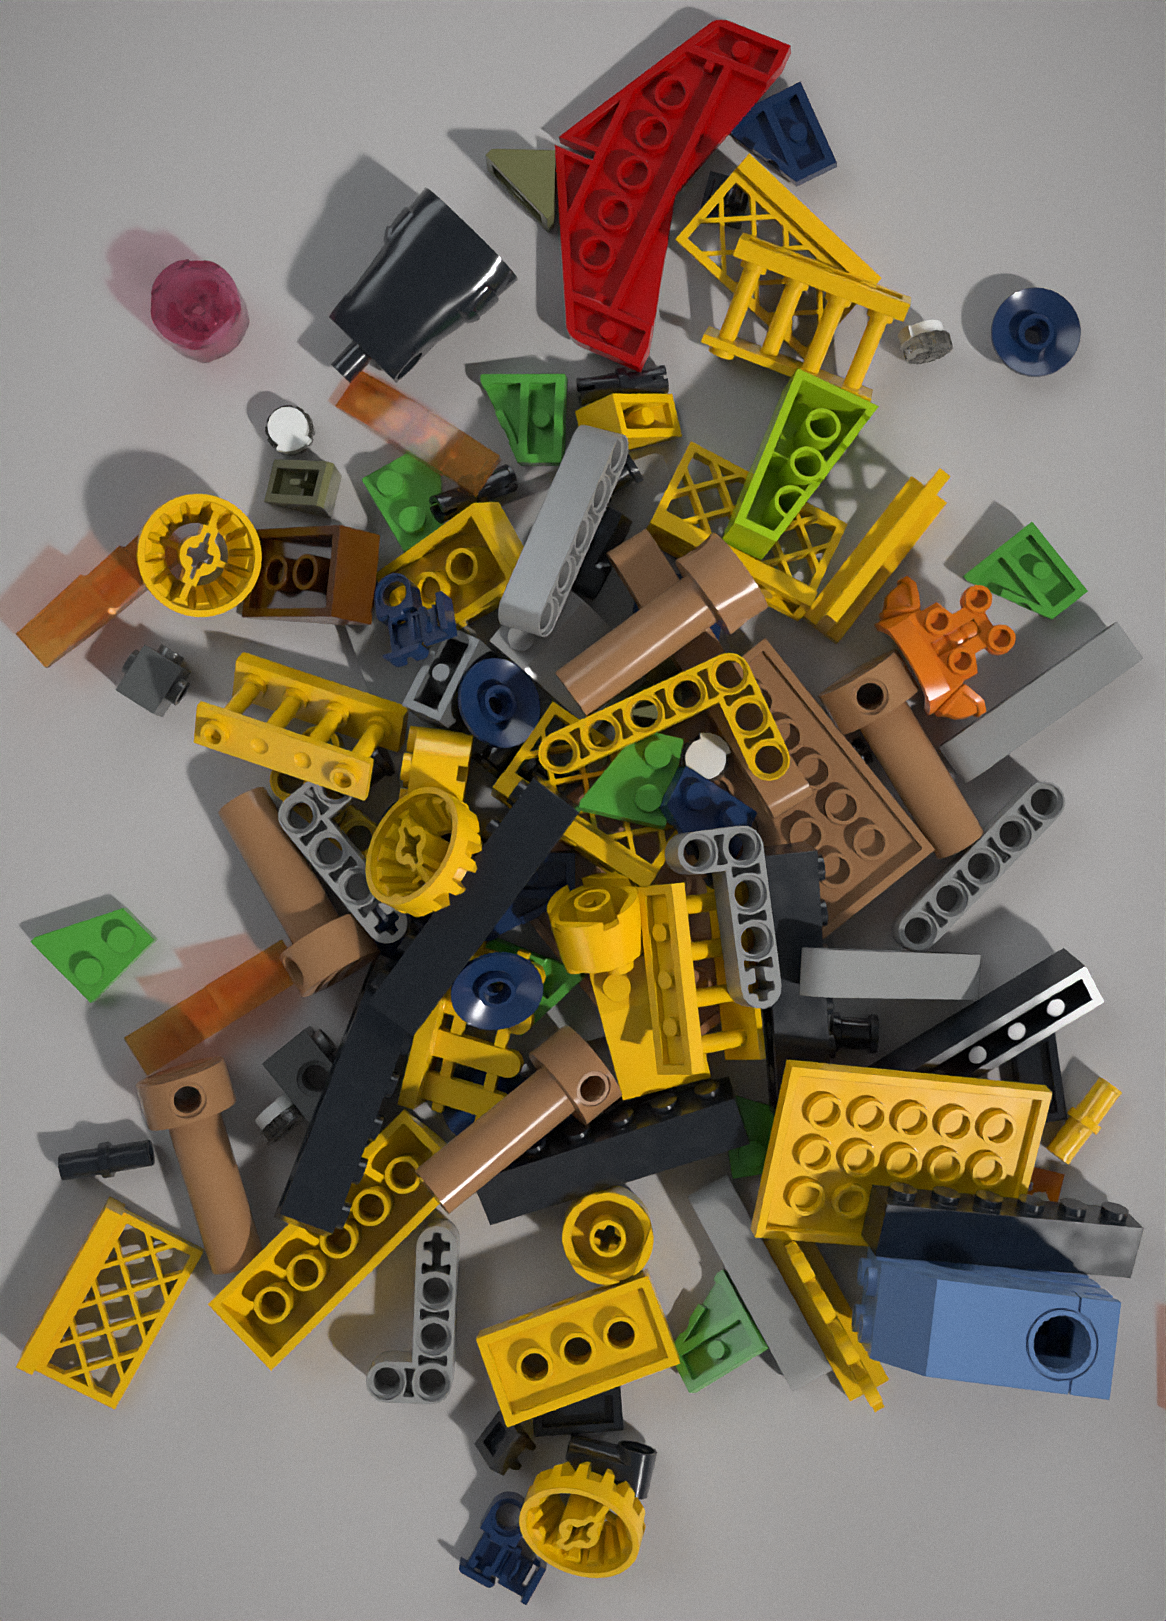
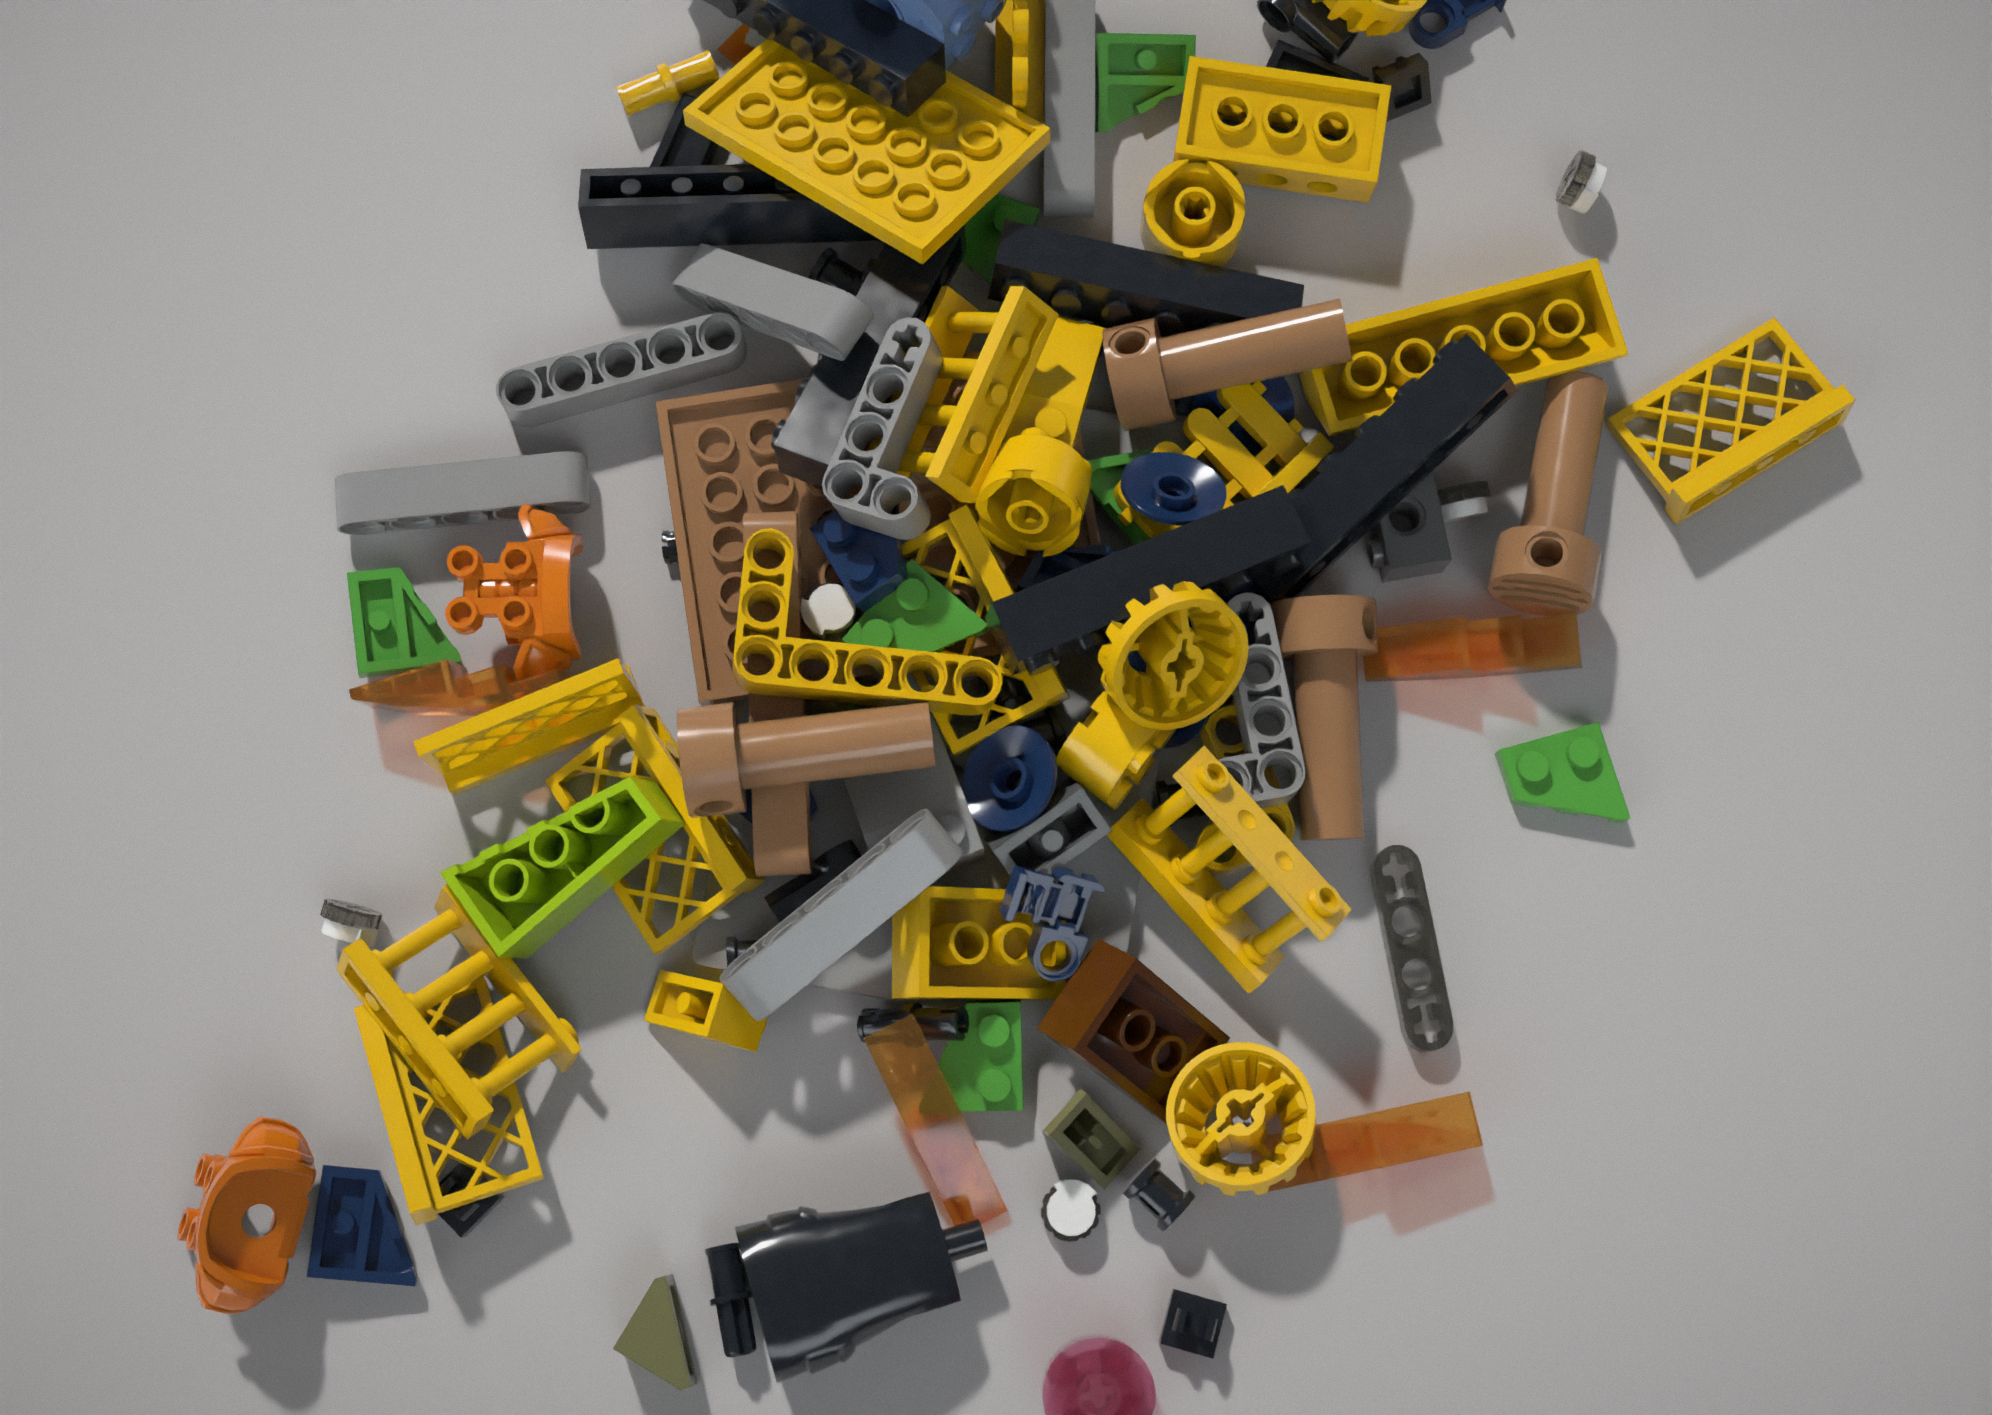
camera: 150 degrees left, 10 degrees down
black pin [58,1140,155,1181] -> none
dark grey brick [116,644,191,717] -> none
light grey beam [366,1218,460,1404] -> none
bright green wing [480,374,568,466] -> none
red wing [555,20,791,373] -> none
black pin [576,365,669,406] -> none
medium nougat piece [818,649,984,859] -> none
dark blue dish [991,287,1081,377] -> none
none -> orange piece [177,1116,317,1314]
none -> clear orange slope [349,659,571,716]
none -> black axle [705,1243,757,1358]
none -> black bush [1123,1158,1196,1232]
none -> black tile [1159,1288,1227,1359]
none -> clear smoke beam [1370,845,1453,1052]
none -> clear smoke piece [1555,150,1607,214]

